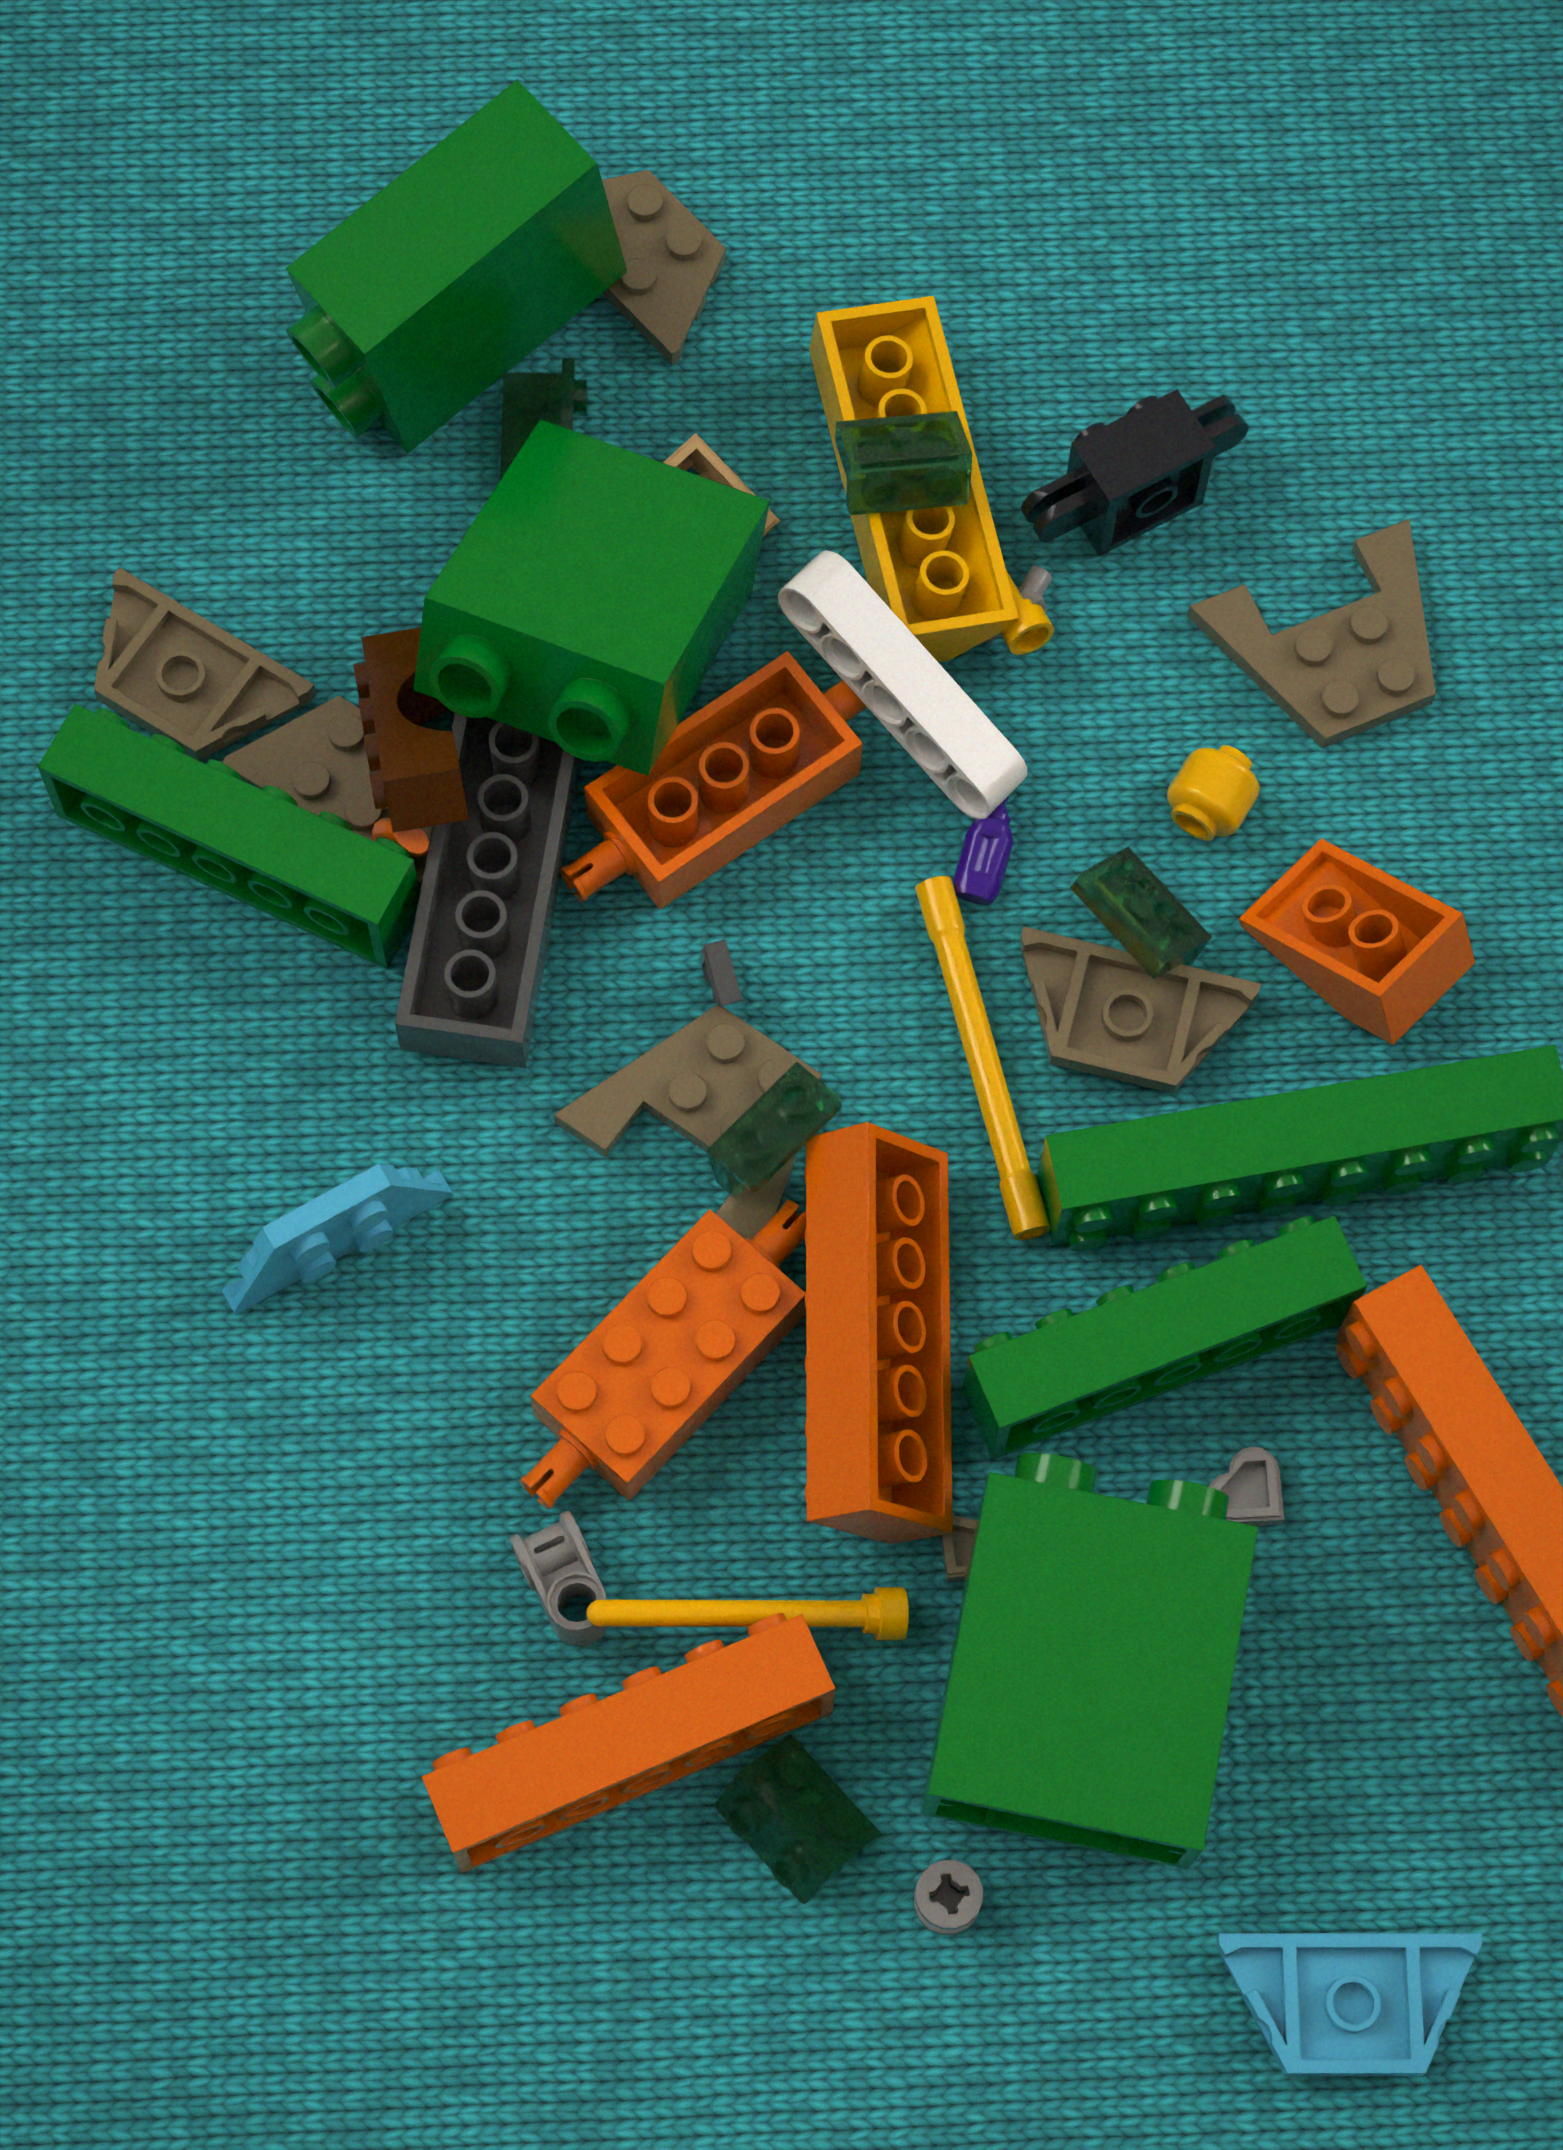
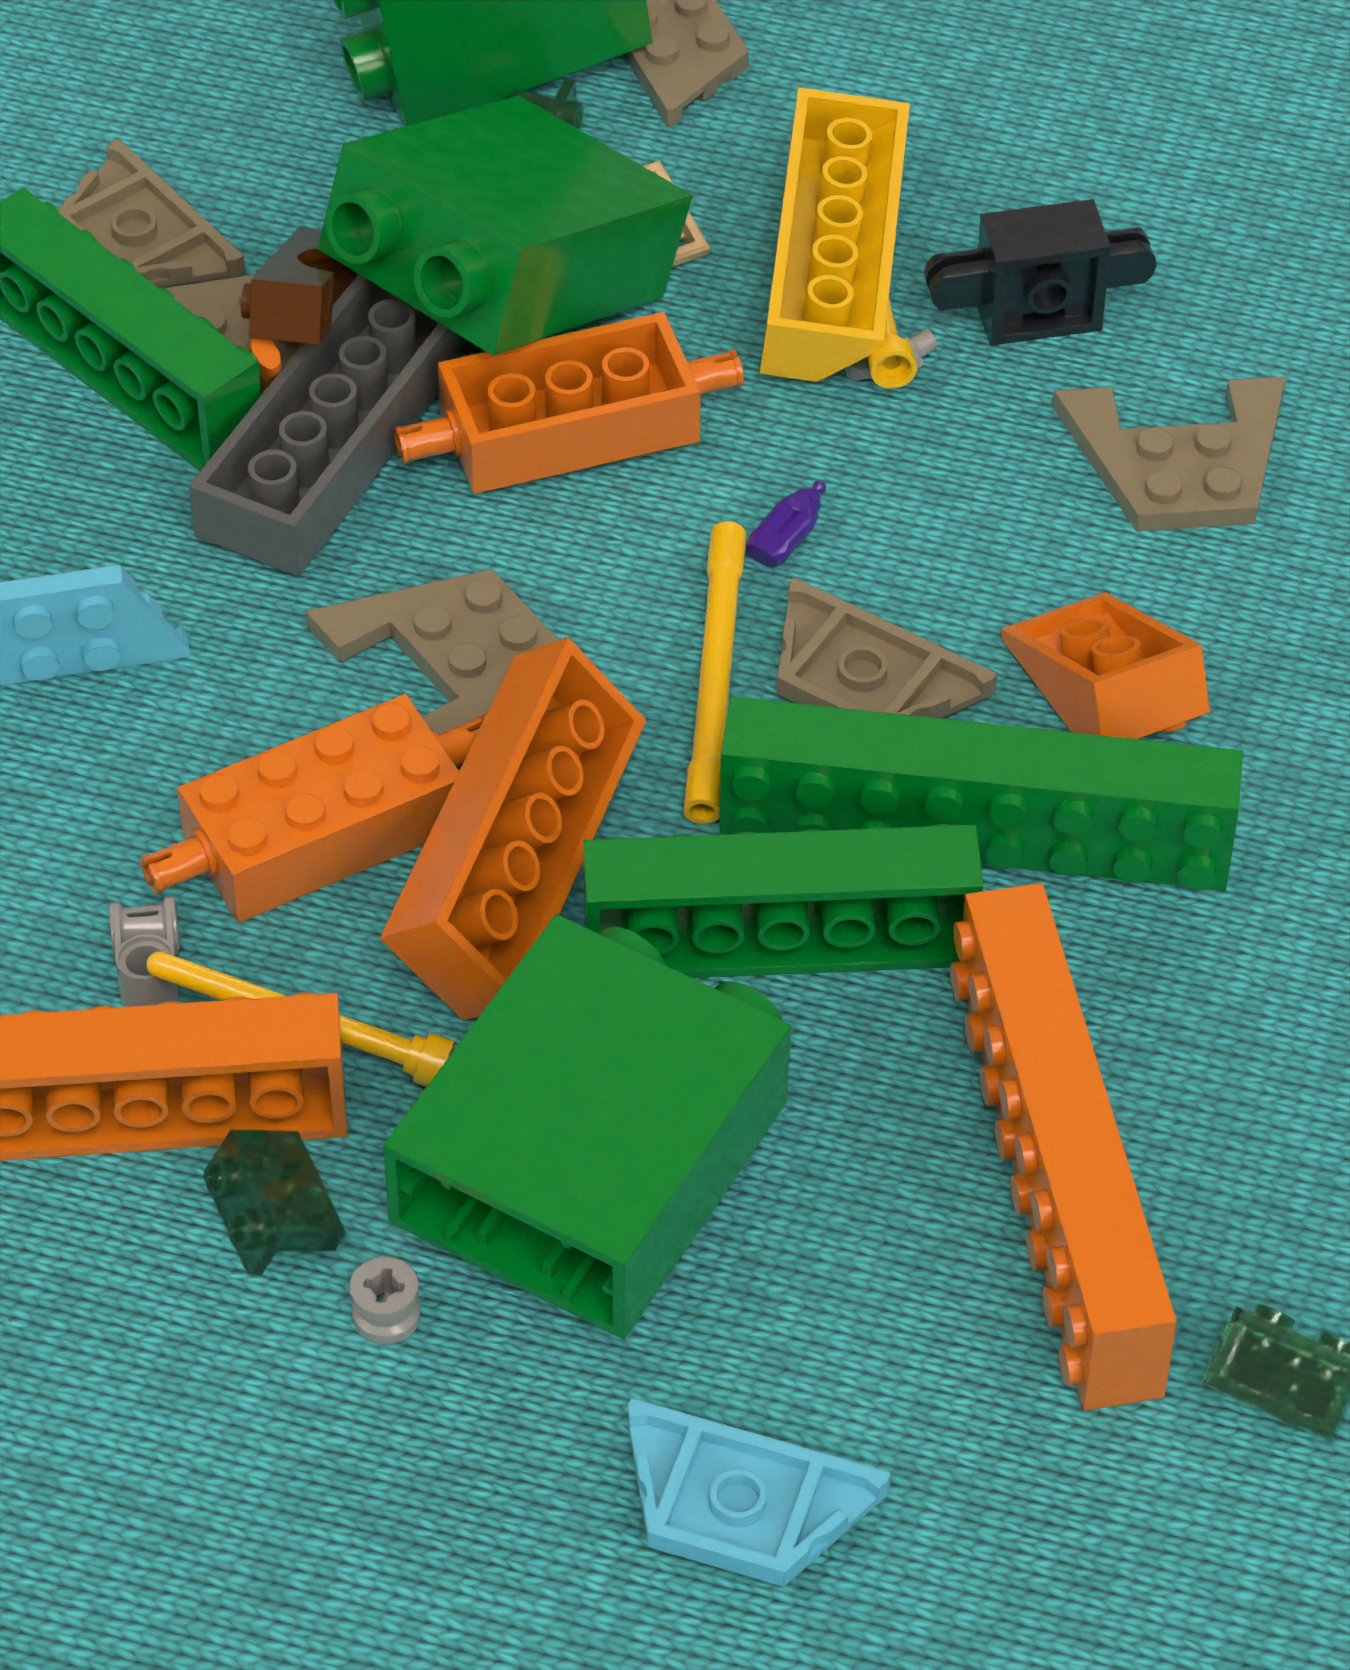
camera: 20 degrees right, 20 degrees down
dark grey tile [699,939,742,1006] -> none
clear green bracket [706,1062,842,1198] -> none
white beam [778,550,1027,819] -> none
clear green bracket [835,411,972,515] -> none
clear green bracket [1071,846,1212,980] -> none
yellow head [1167,745,1260,841] -> none
light grey tile [1209,1447,1284,1526] -> none

